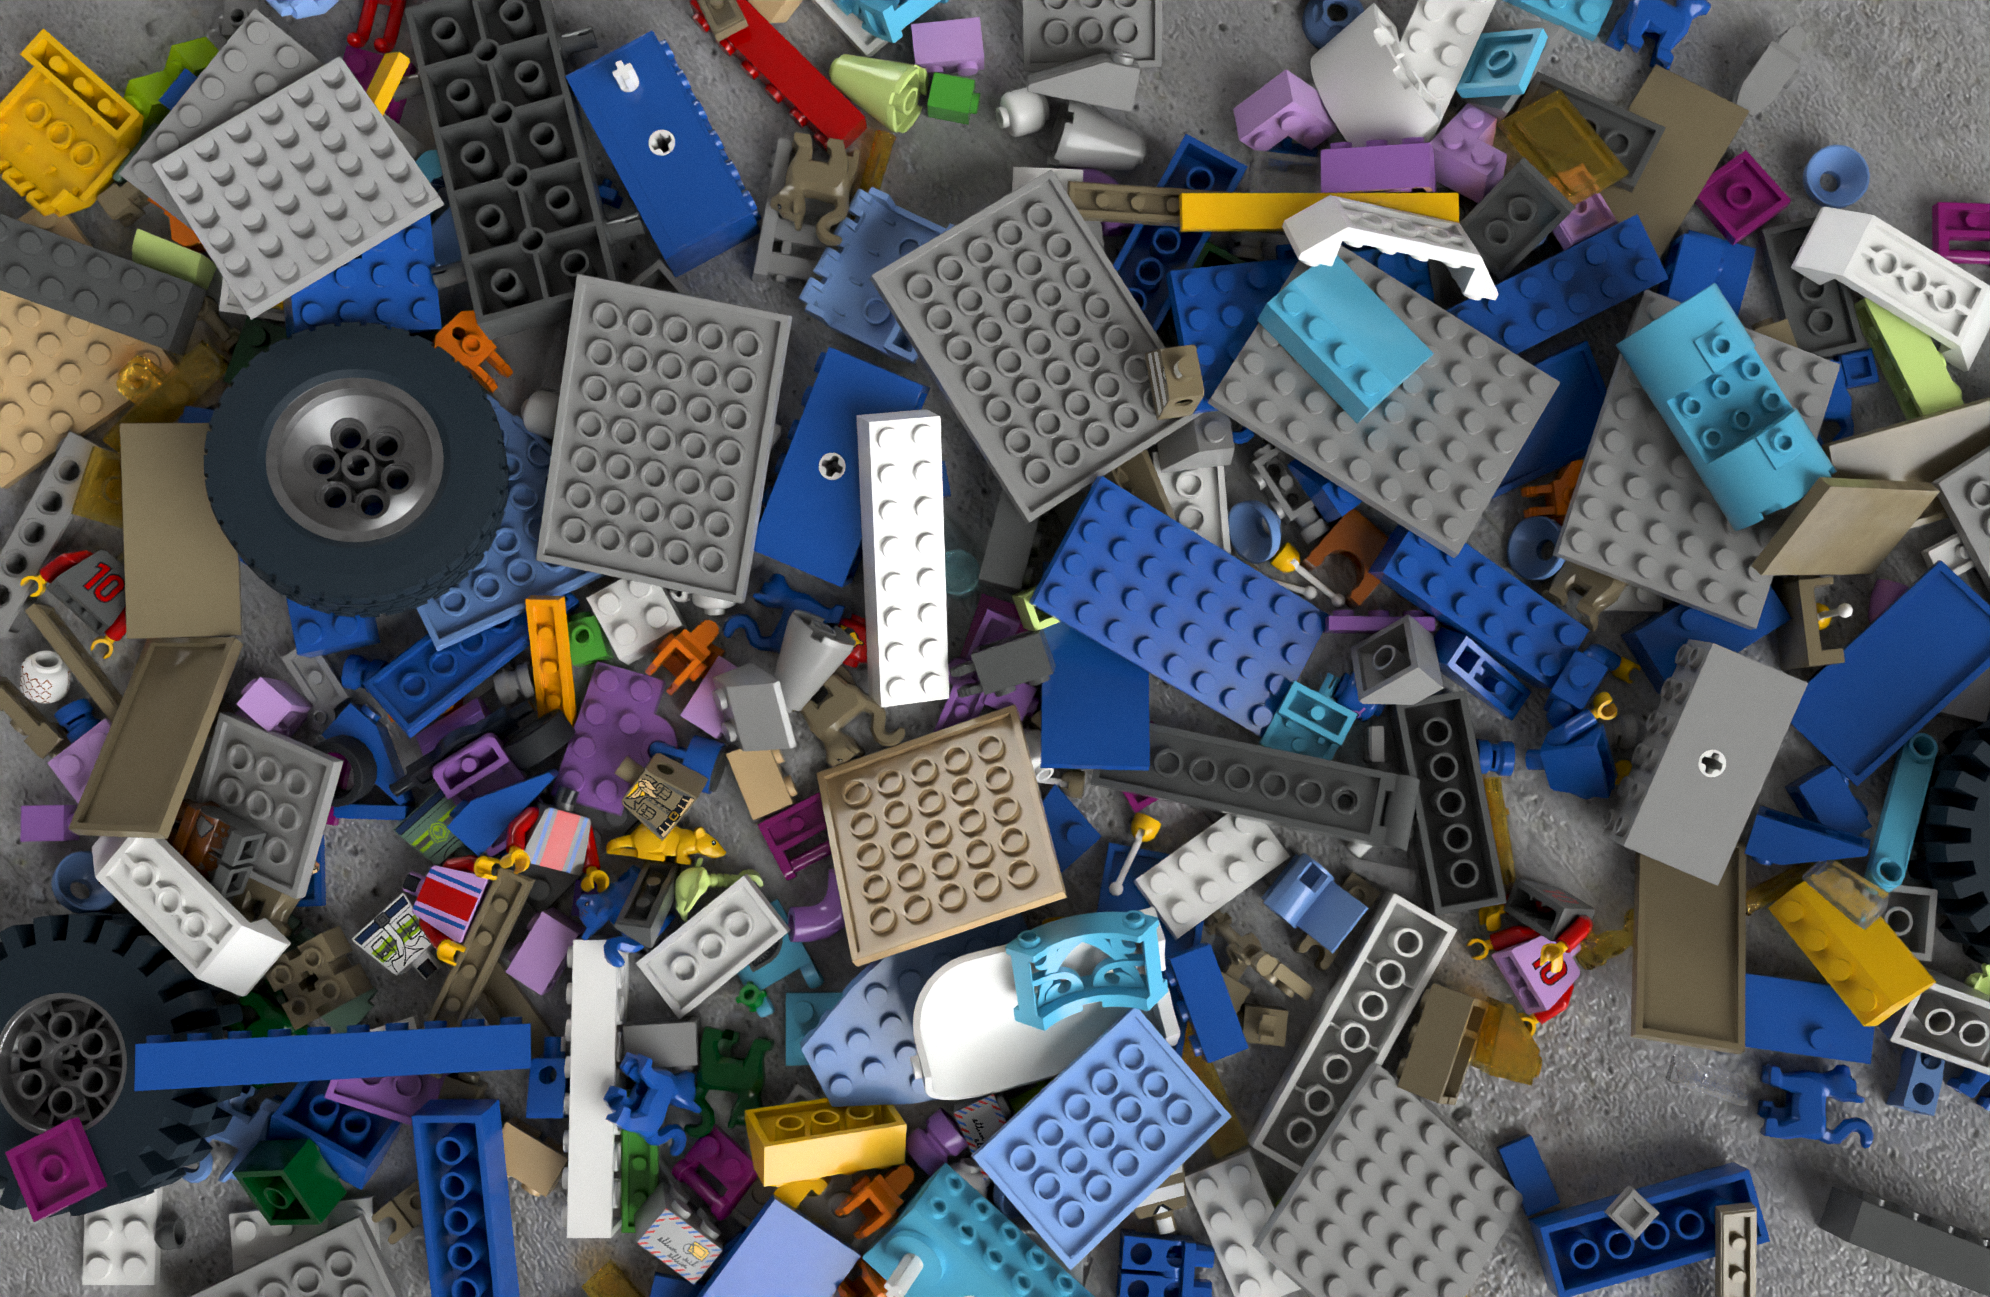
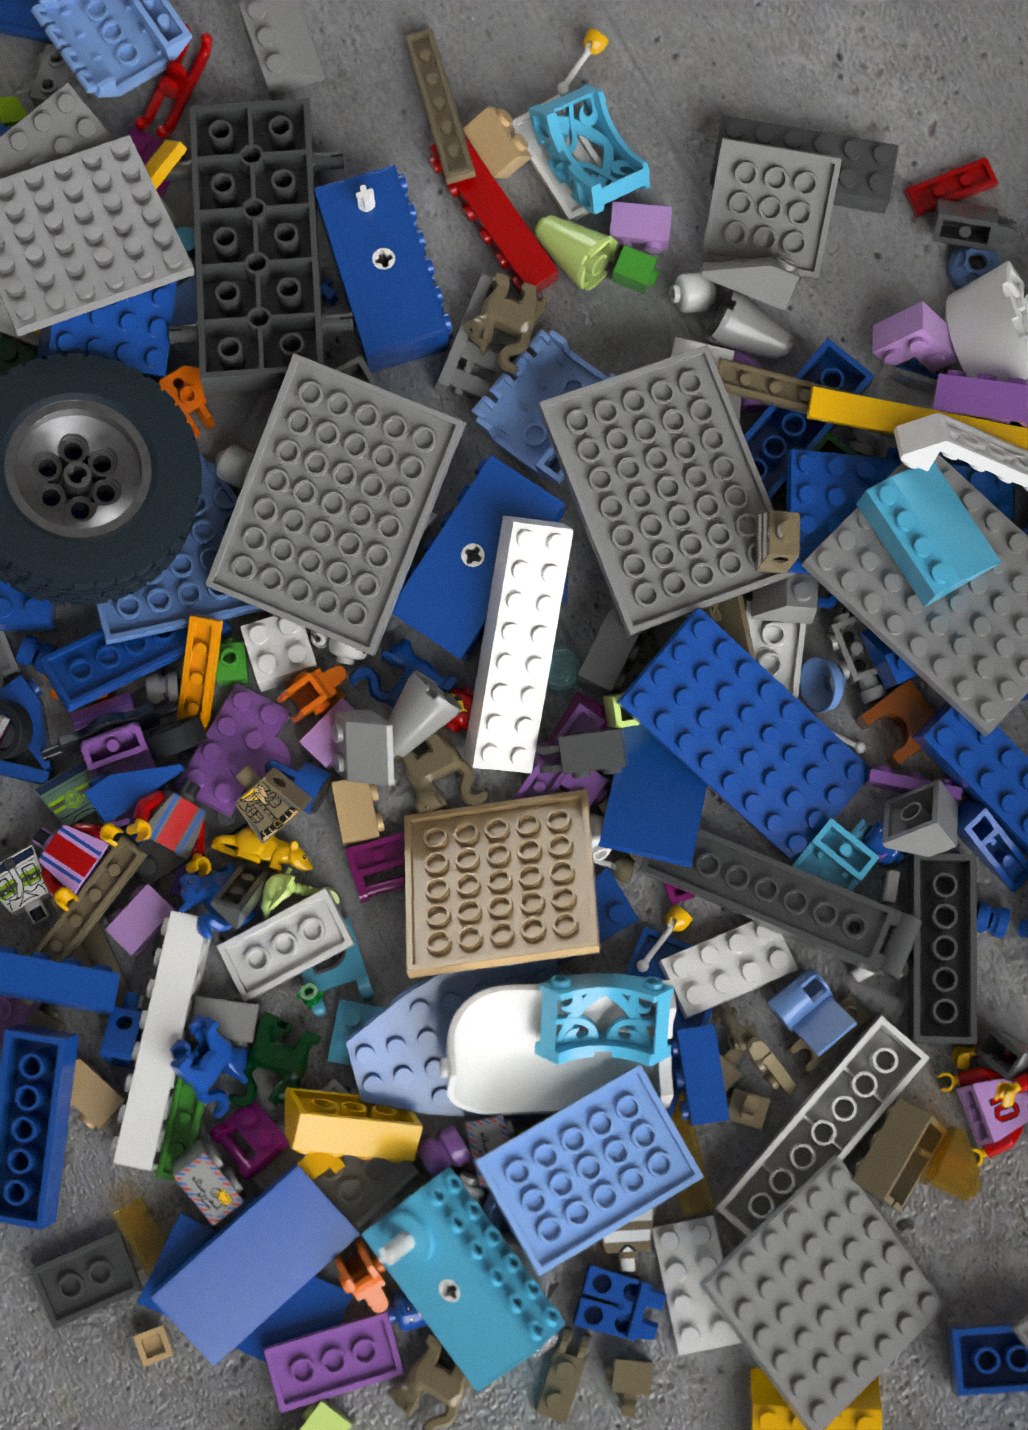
camera: 10 degrees right, 5 degrees down
medium lavender cylinder [788,868,845,942] -> none
orange hinge [834,1164,915,1239] -> none
clear yellow pin [850,130,896,221] -> none
hinge [1270,541,1345,607] -> none
clear yellow pin [1483,776,1516,885] -> none
blue tile [1496,1134,1561,1217] -> none

